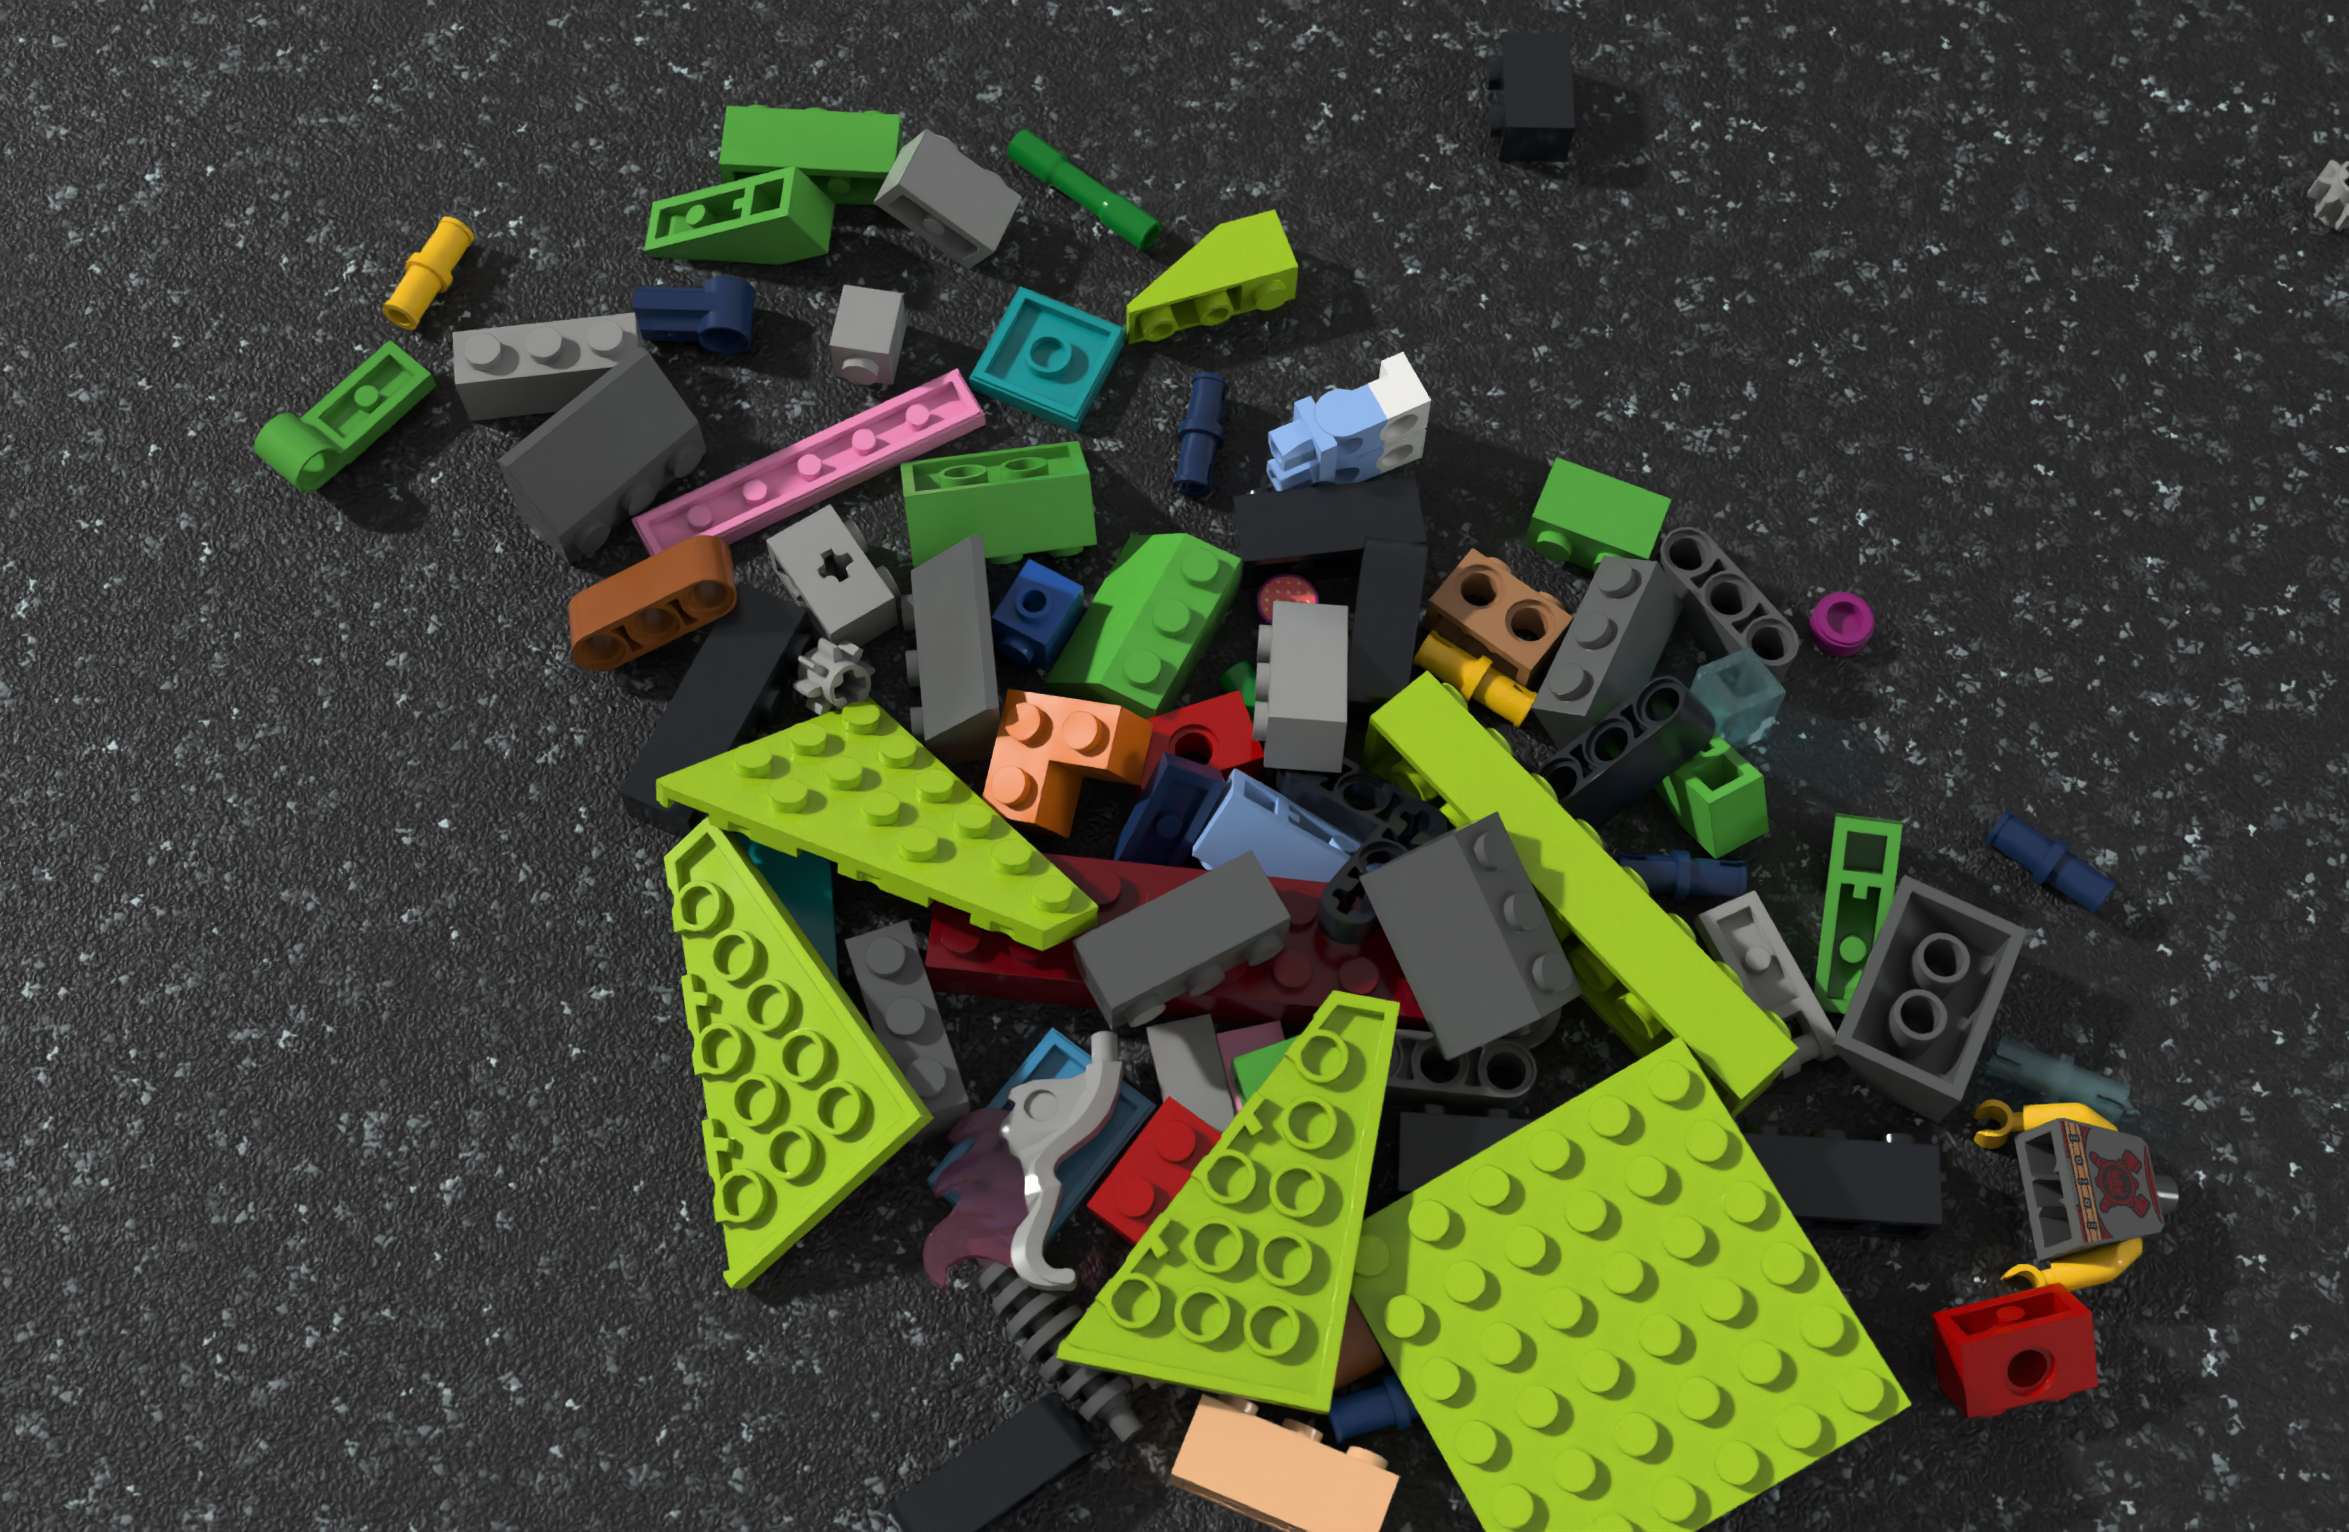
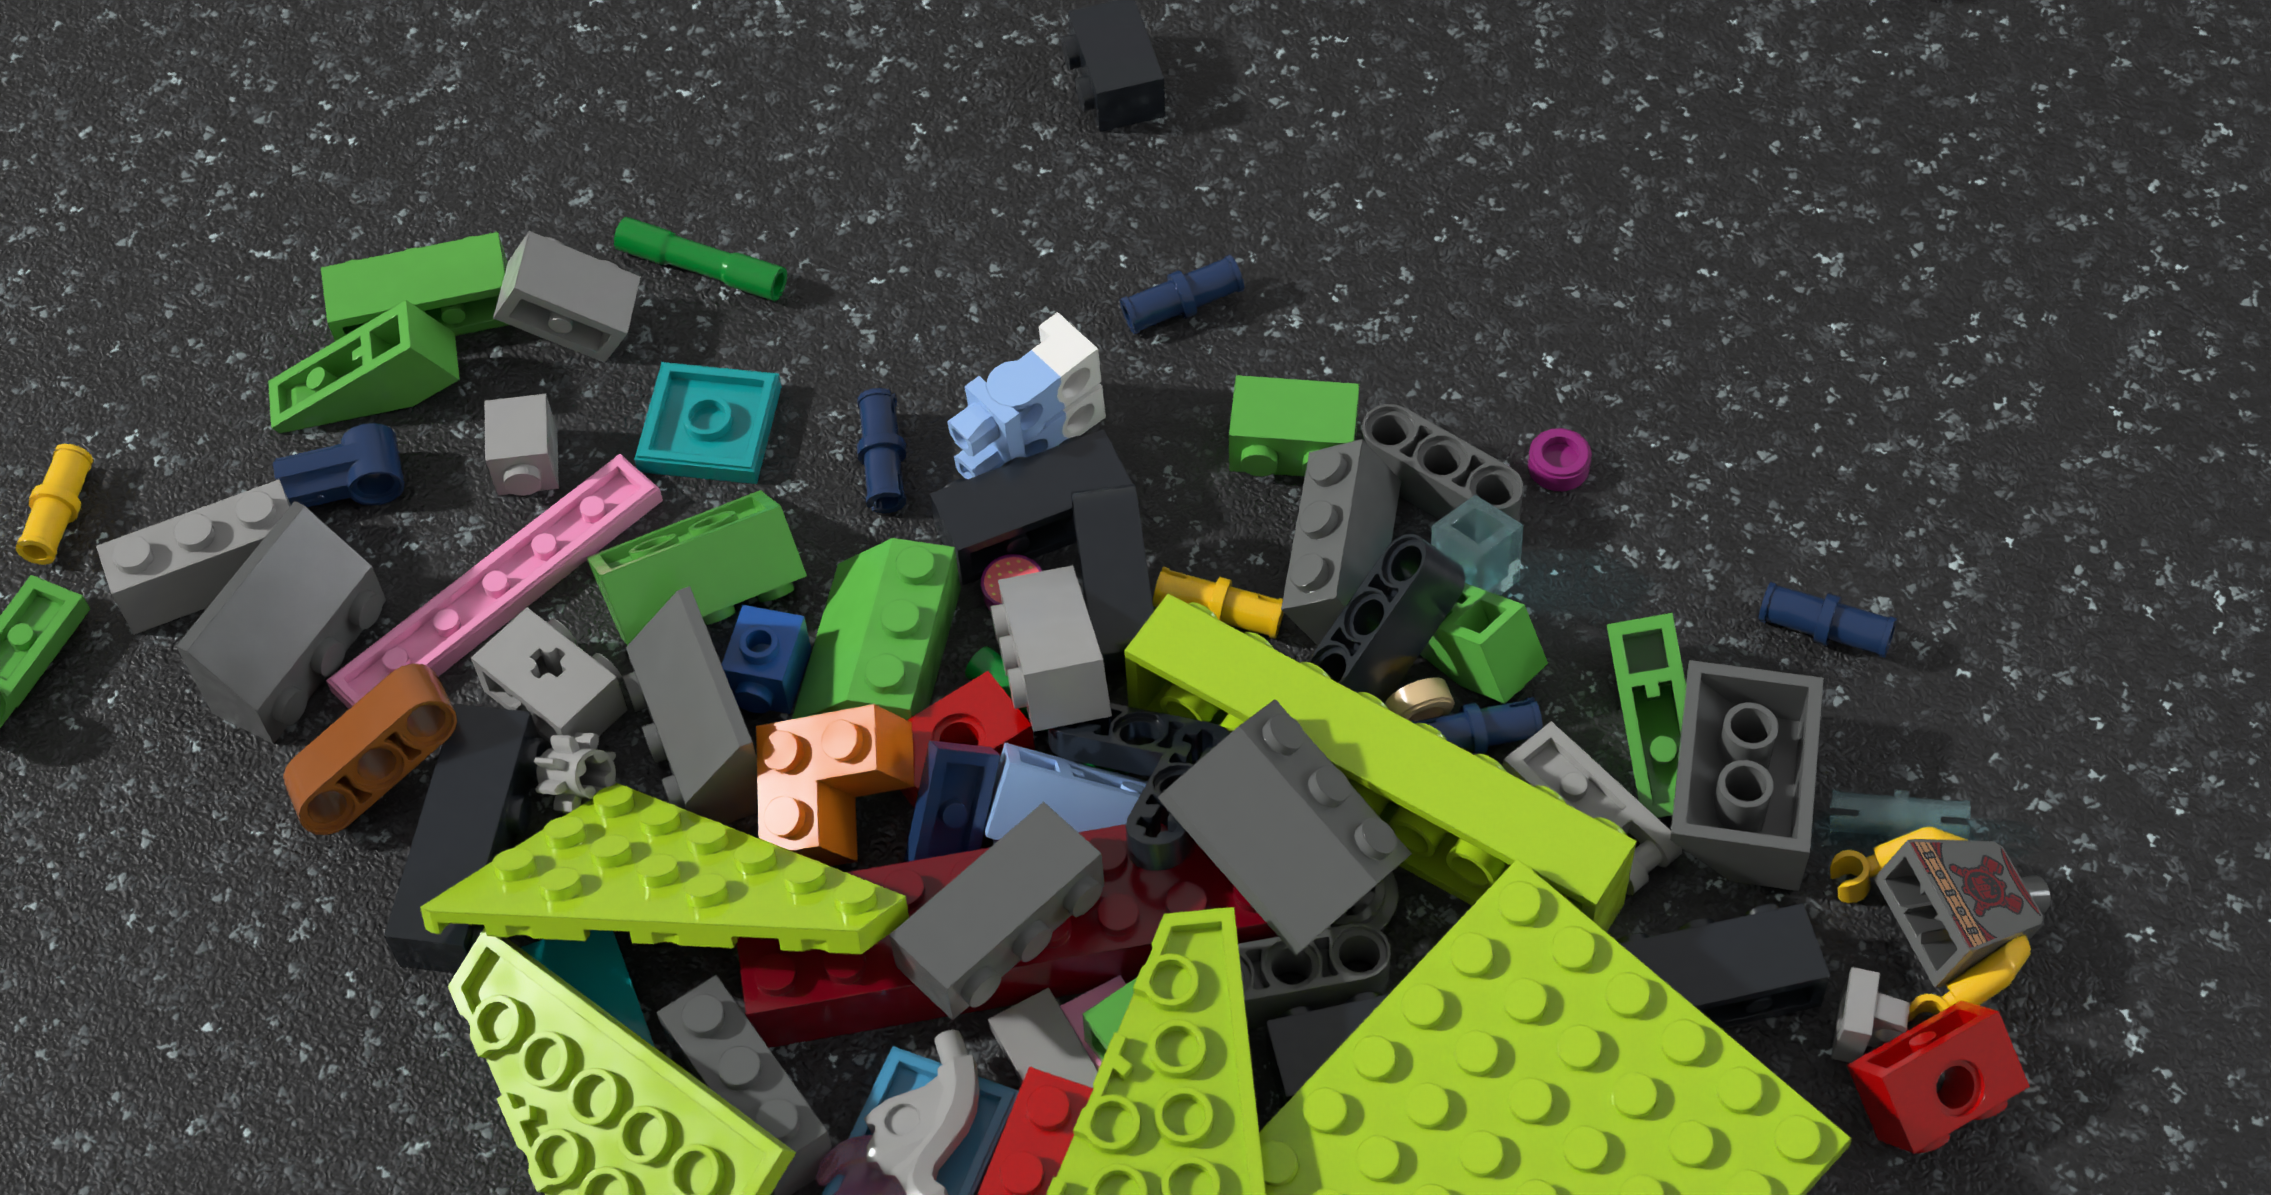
camera: 10 degrees left, 10 degrees down
lime slope [1126,209,1298,344] -> none
medium nougat brick [1423,548,1574,689] -> none
none -> dark blue pin [1120,255,1245,334]
none -> tan tile [1385,678,1454,721]
none -> light grey tile [1831,967,1910,1063]

